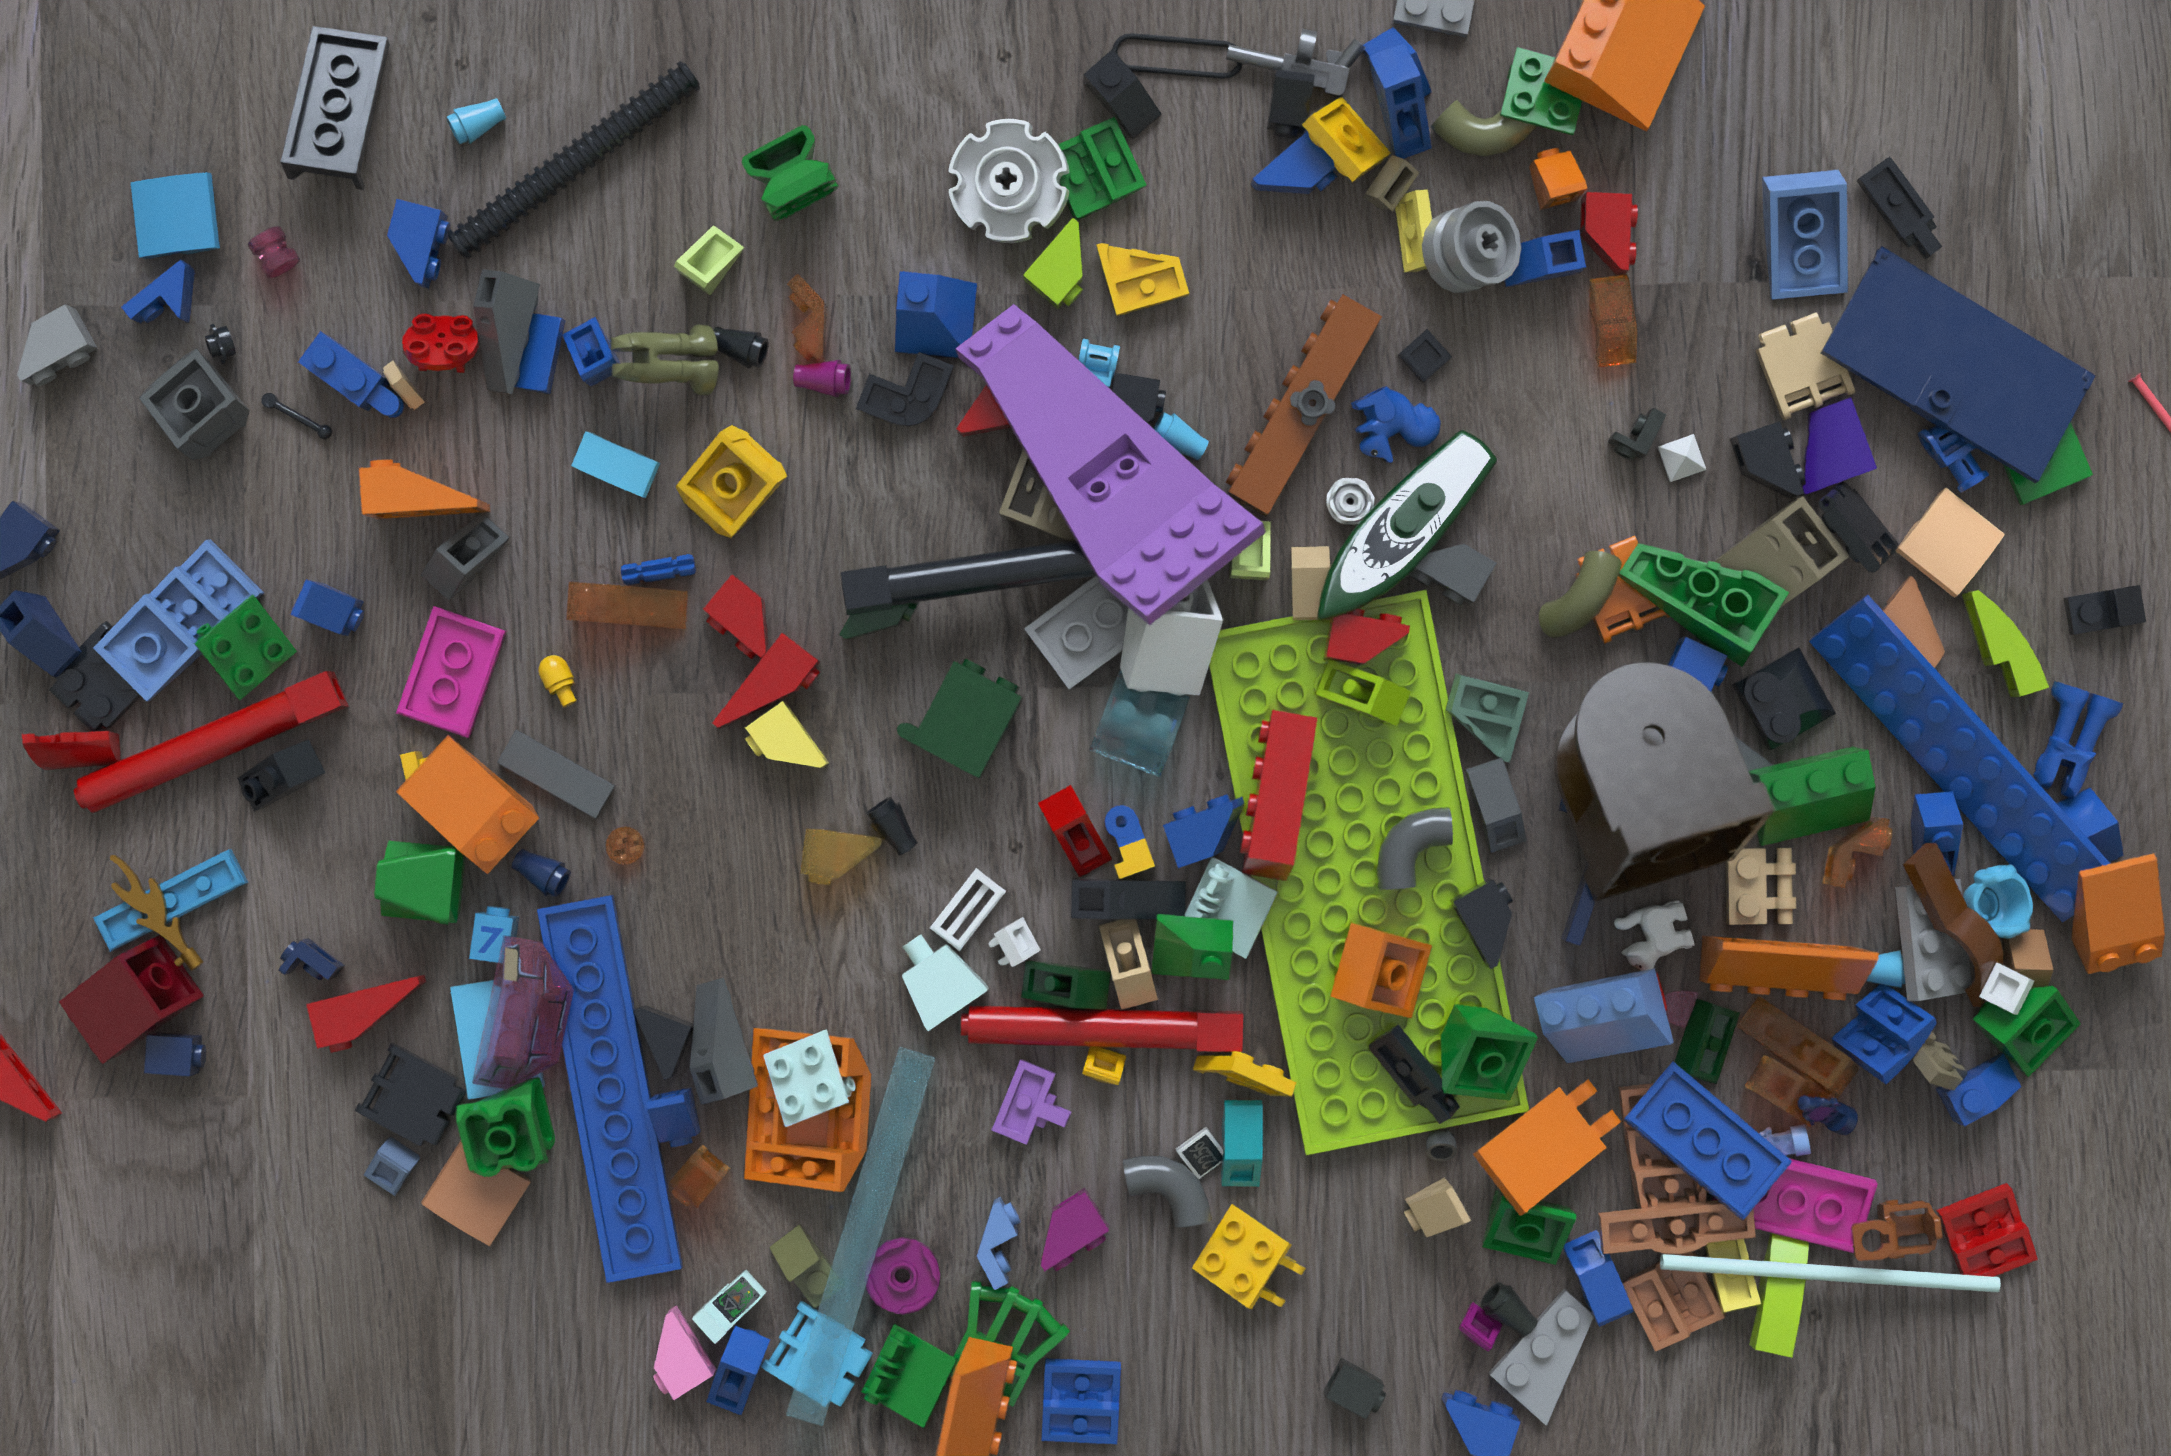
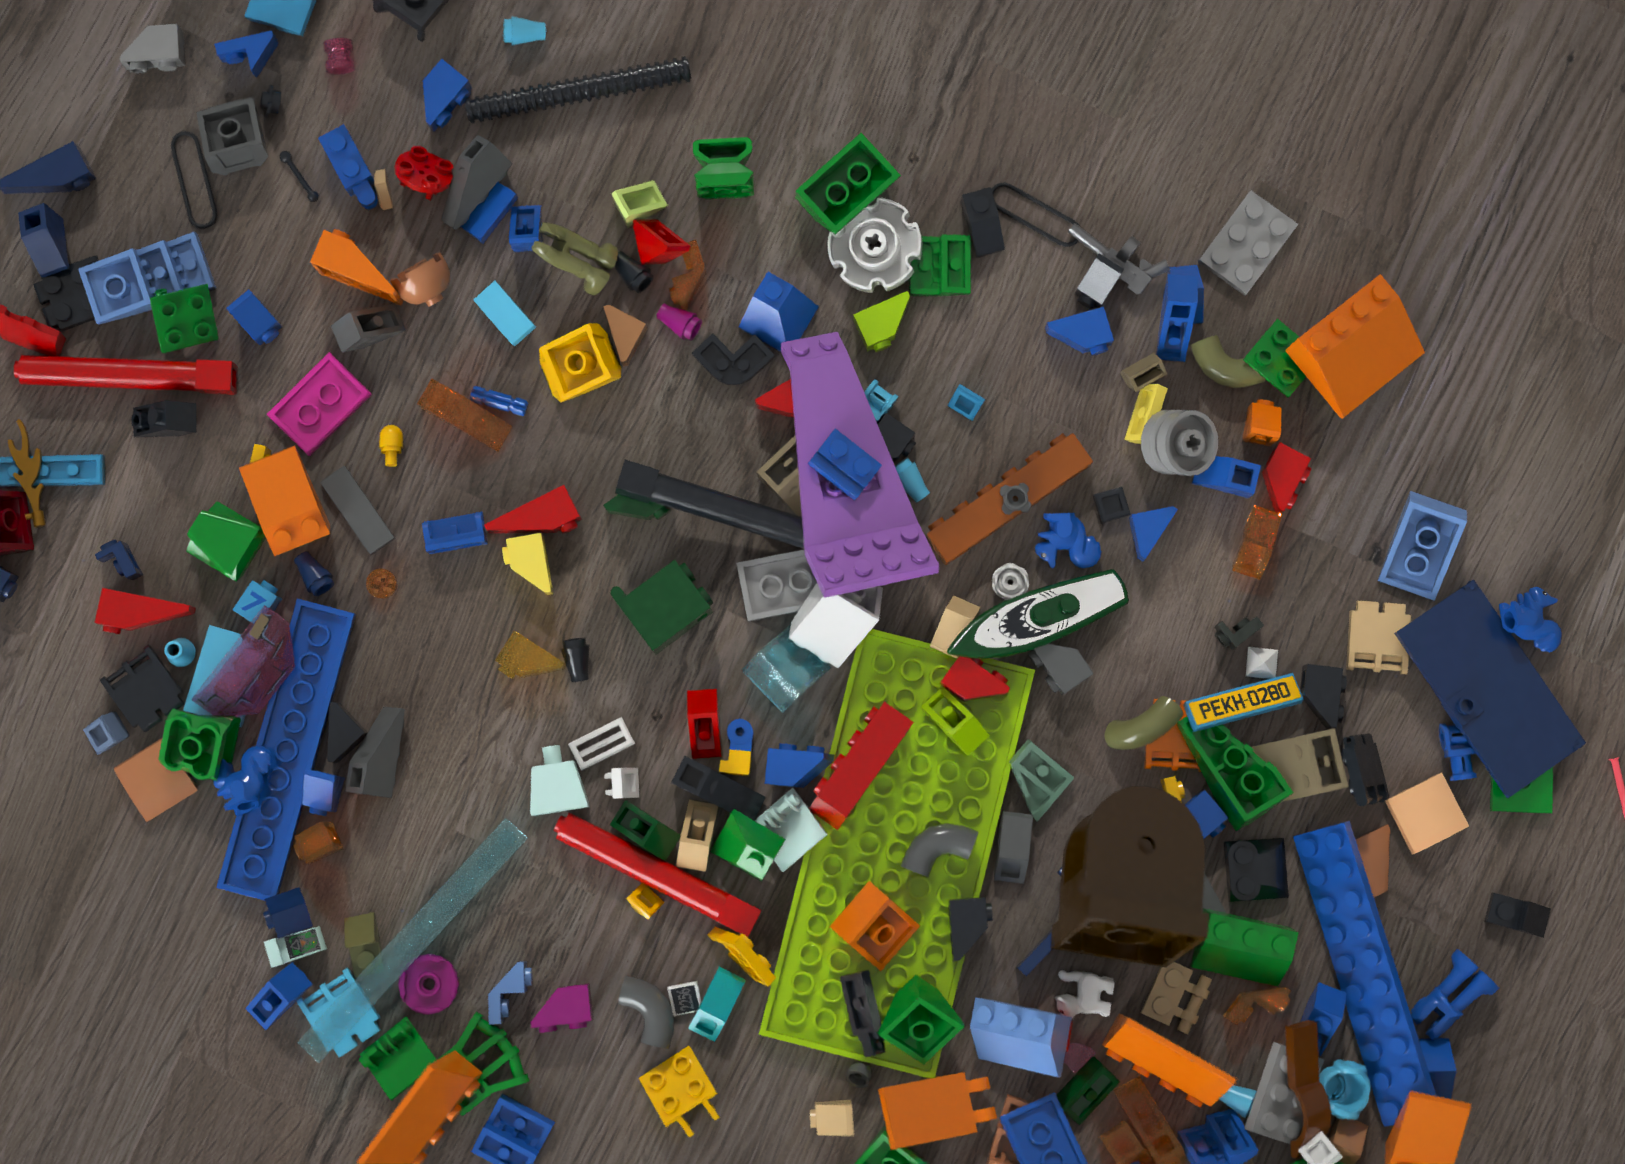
camera: 30 degrees right, 5 degrees down
bright pink slope [653,1305,717,1400] -> none
red slope [703,574,769,659] -> none
orange slope [744,1028,871,1192] -> none
light aqua hinge [763,1030,856,1127] -> none
medium lavender hinge [992,1059,1071,1145] -> none
yellow wing [1096,243,1189,316] -> none
yellowish green slope [1229,521,1271,580] -> none
yellow plate [1302,96,1391,182] -> none
dark purple slope [1802,397,1877,496] -> none
black hinge [1857,156,1942,259] -> none
lime slope [1962,590,2049,697] -> none
none -> medium azure cone [164,638,196,667]
none -> black piece [171,131,217,229]
none -> blue animal [213,745,272,816]
none -> dark blue brick [263,887,313,939]
none -> nougat cylinder [390,252,450,307]
none -> blue hinge [422,511,488,554]
none -> medium nougat slope [603,305,648,367]
none -> red slope [633,219,690,265]
none -> green slope [795,133,901,235]
none -> blue plate [808,428,882,501]
none -> dark azure slope [947,384,986,421]
none -> blue slope [1129,506,1178,562]
none -> yellow plate [1160,776,1185,802]
none -> tile [1183,673,1304,732]
none -> blue animal [1499,587,1562,653]

